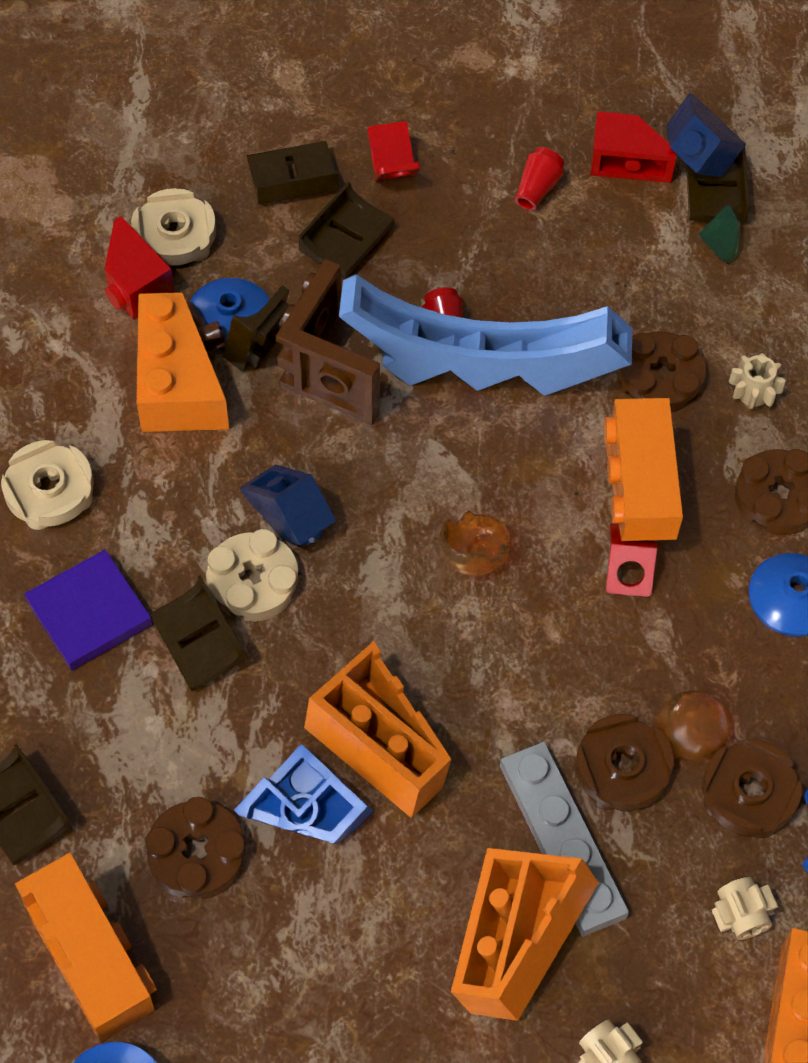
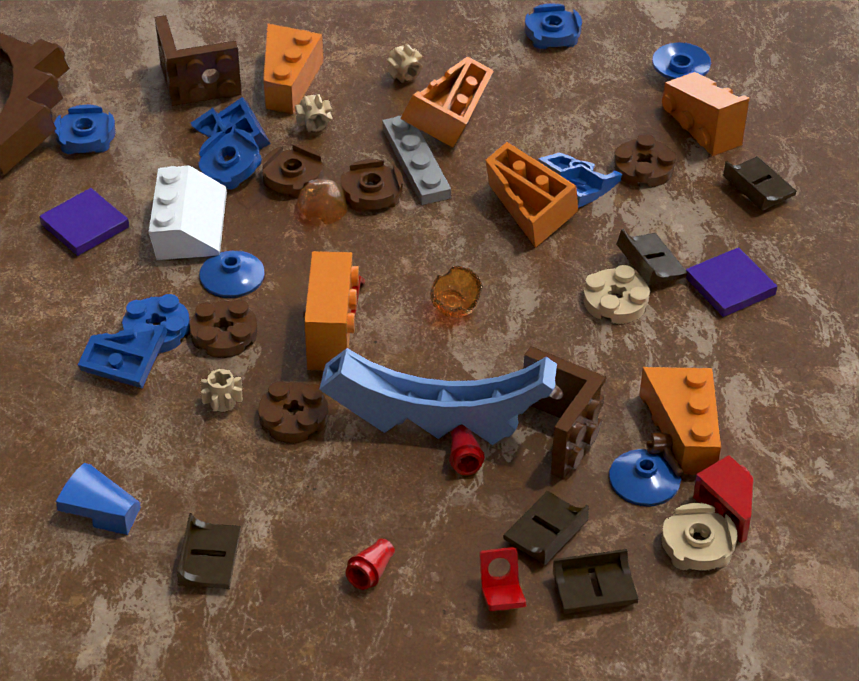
camera: 175 degrees left, 15 degrees down
tan plate [1,440,94,530] -> none
dark brown piece [223,285,289,372] -> none
dark blue slope [240,464,336,545] -> none
red slope [590,111,677,183] -> none
dark blue slope [666,93,746,177] -> none
clear green tile [698,204,741,265] -> none

